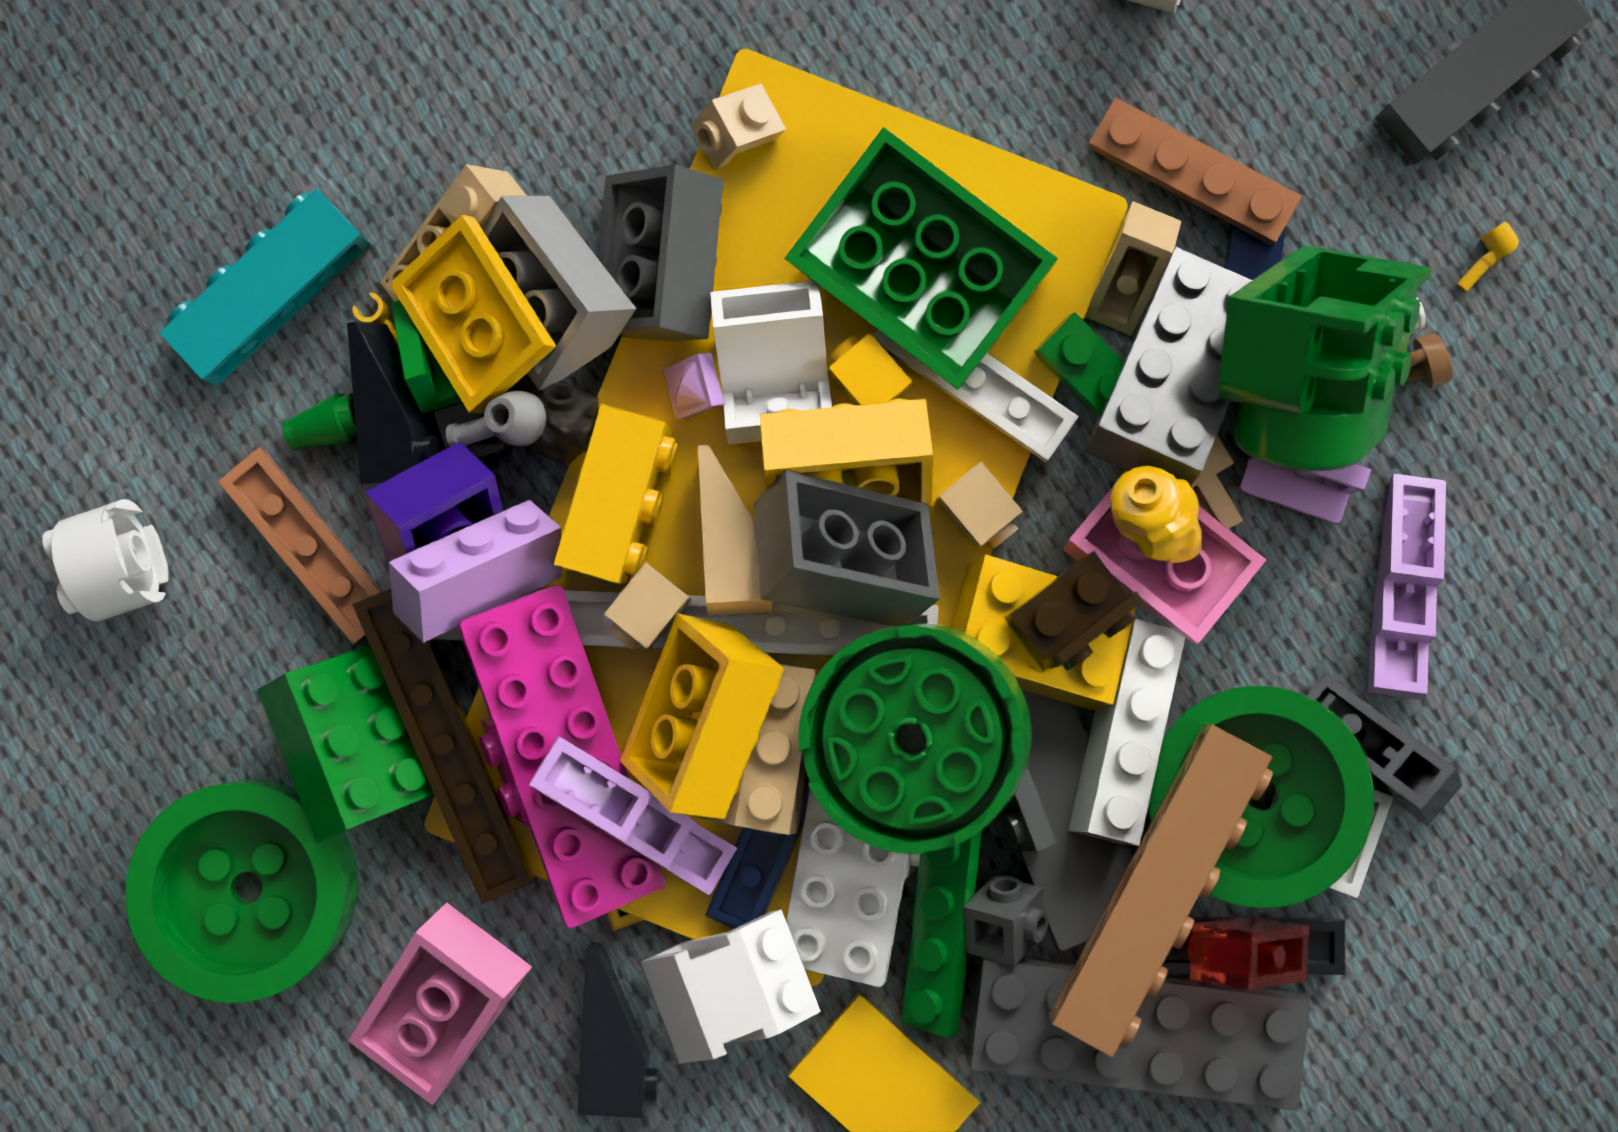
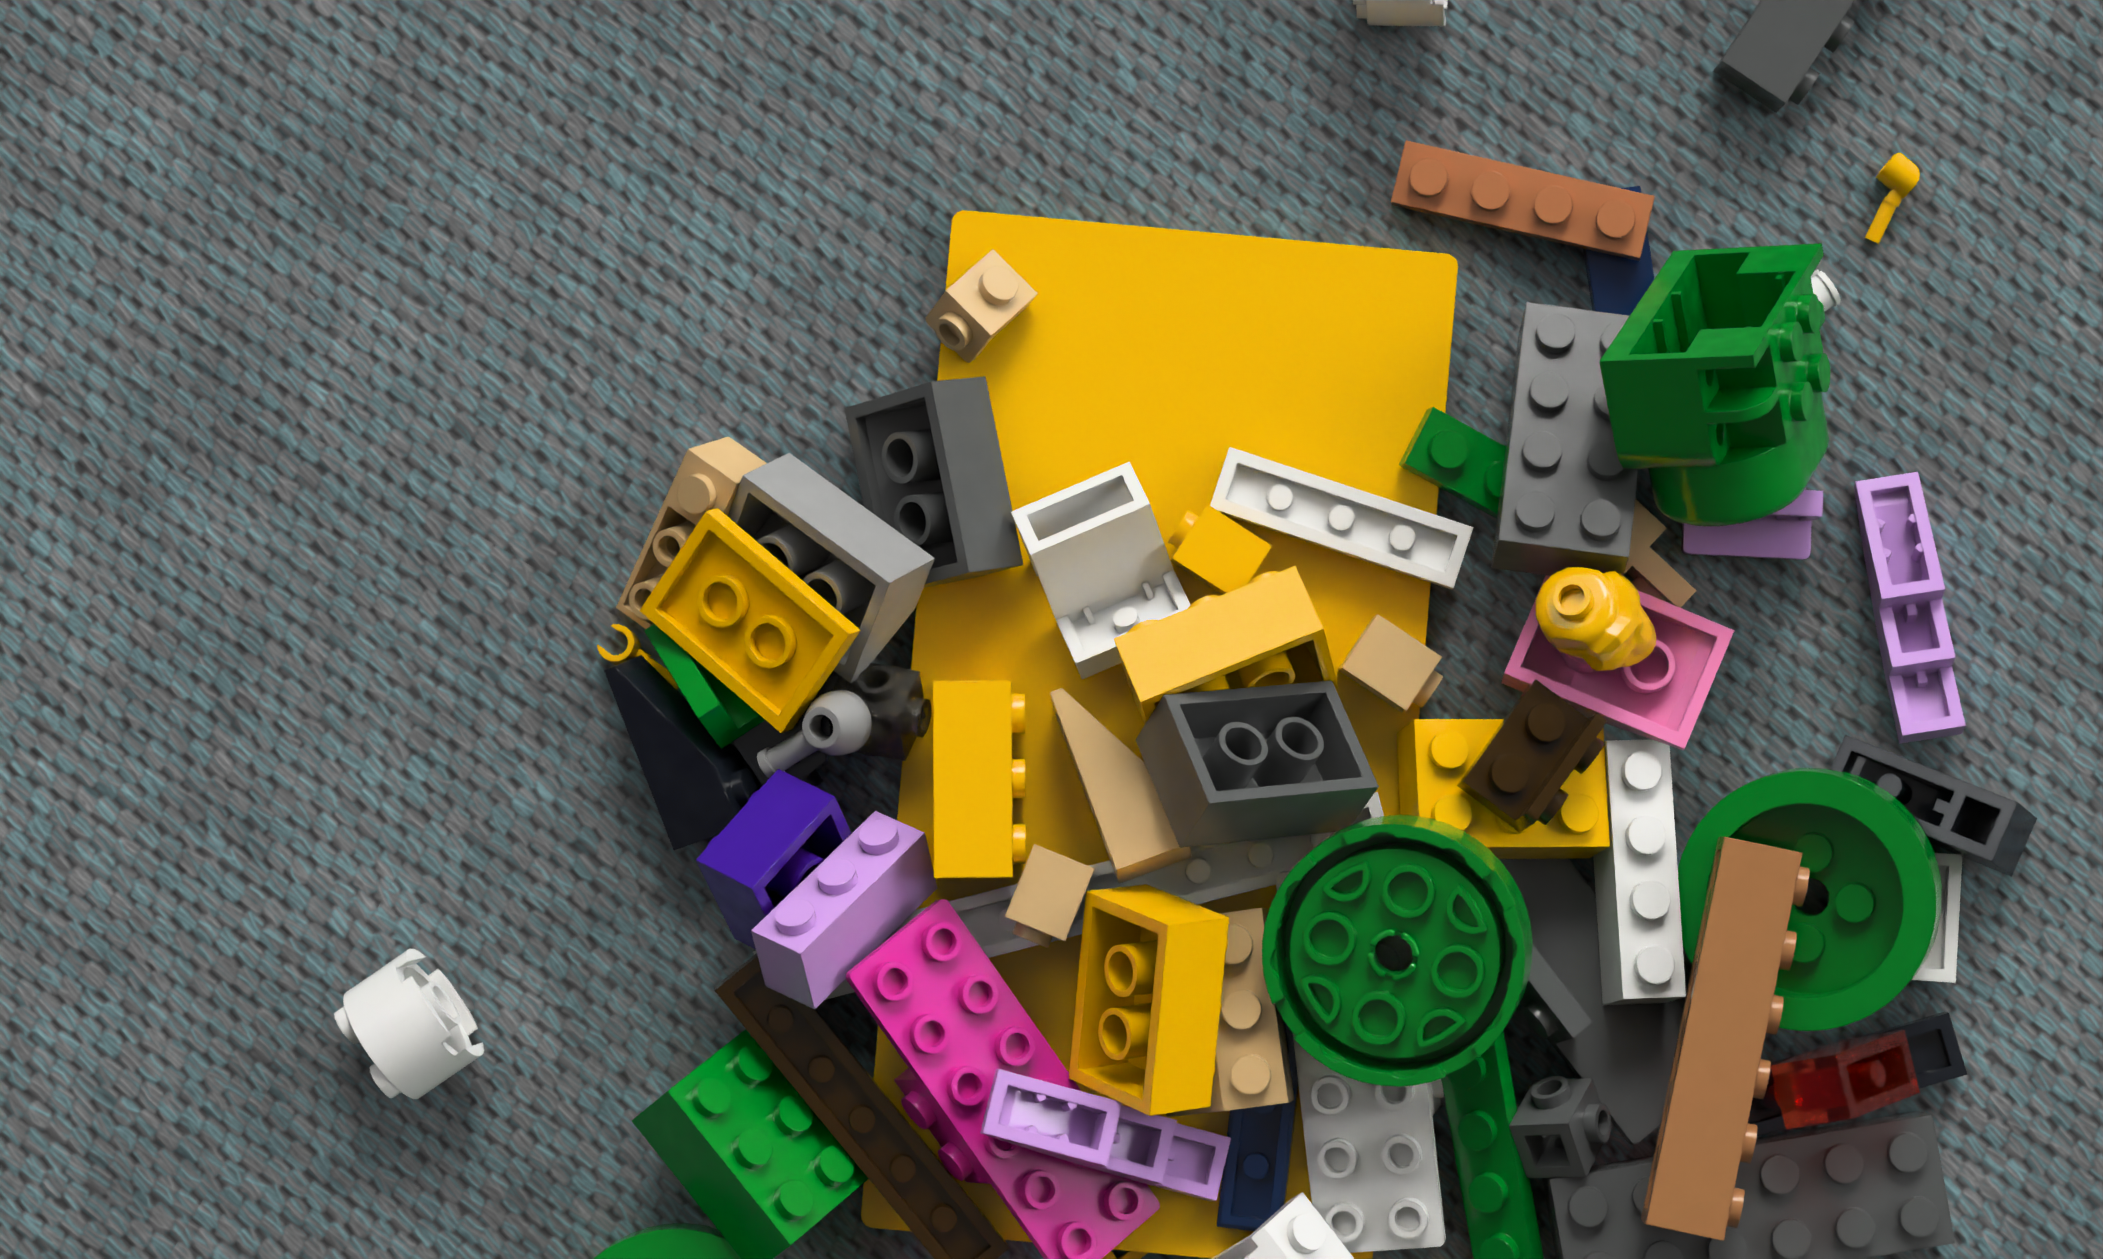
camera: 20 degrees left, 0 degrees up
teal brick [159,188,371,387] -> none
nougat plate [217,447,382,645] -> none
green cone [283,392,357,450] -> none
lavender tile [663,353,725,420] -> none
green slope [784,127,1058,390] -> none
tan slope [1085,201,1182,336] -> none
medium nougat tile [1406,332,1453,389] -> none

